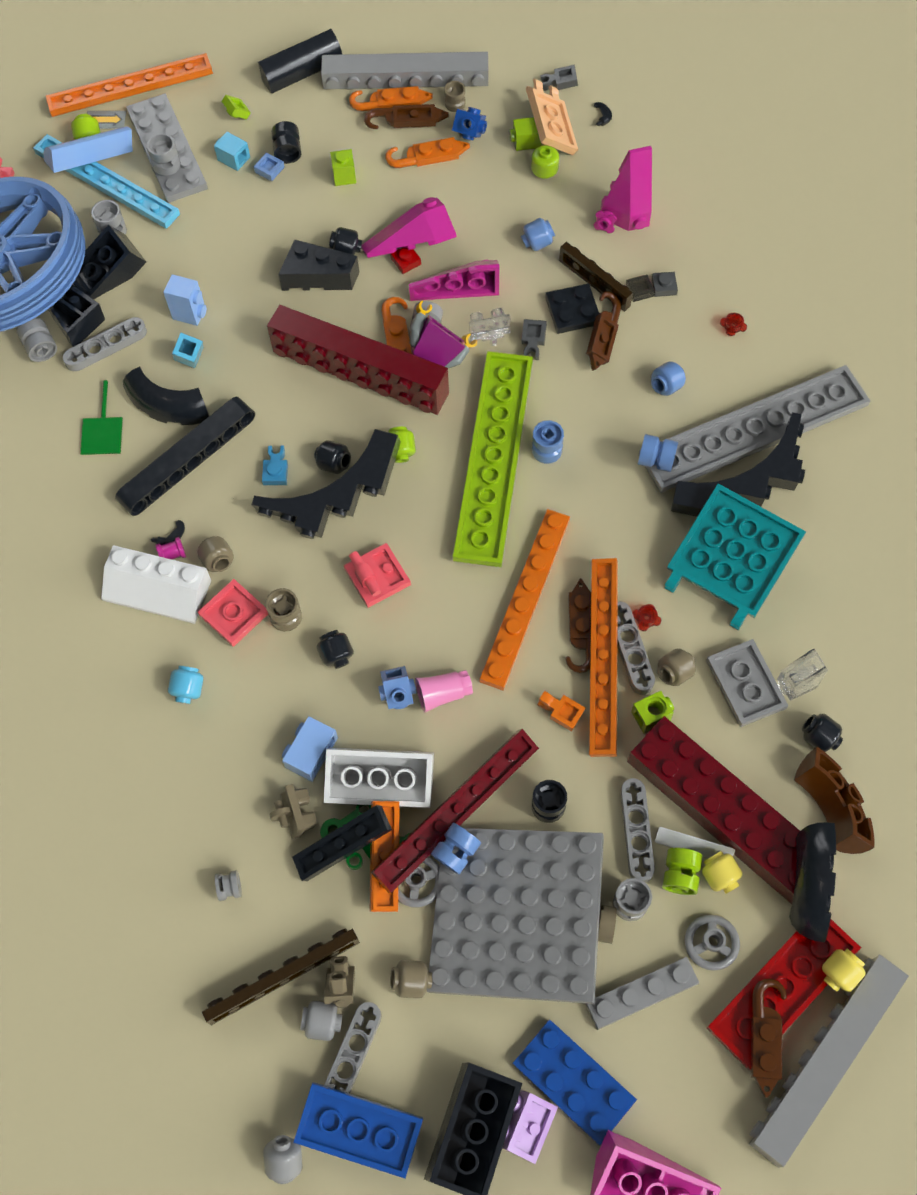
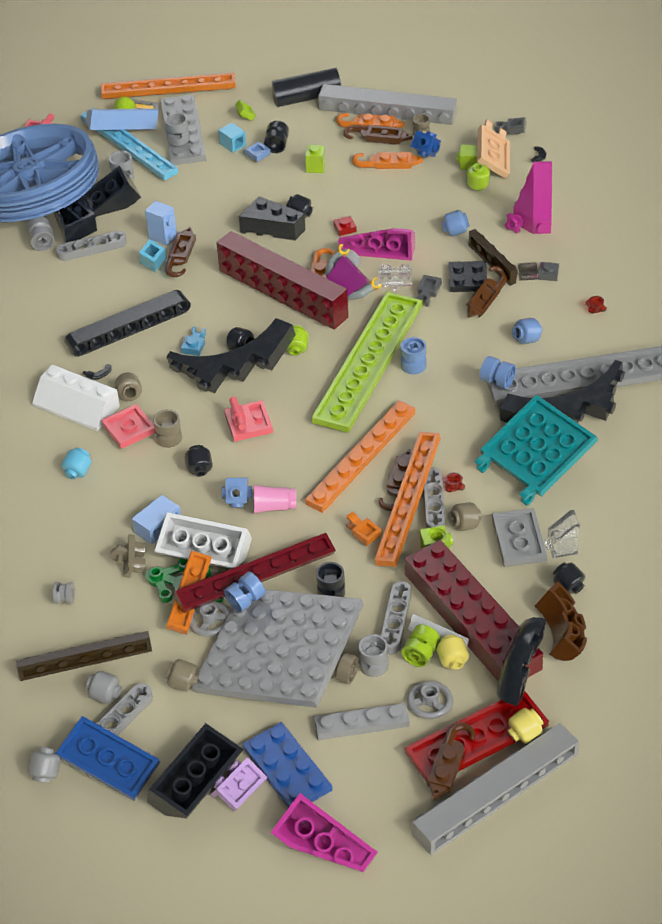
camera: 15 degrees right, 20 degrees down
green piece [80,380,123,455] -> none
black brick [123,366,209,425] -> none
dark pink bush [155,537,186,560] -> none
black plate [292,805,392,881] -> none
dark tan hips [324,956,355,1008] -> none
dark pink wedge [361,197,457,258] -> none
none -> reddish brown plate [165,227,196,277]

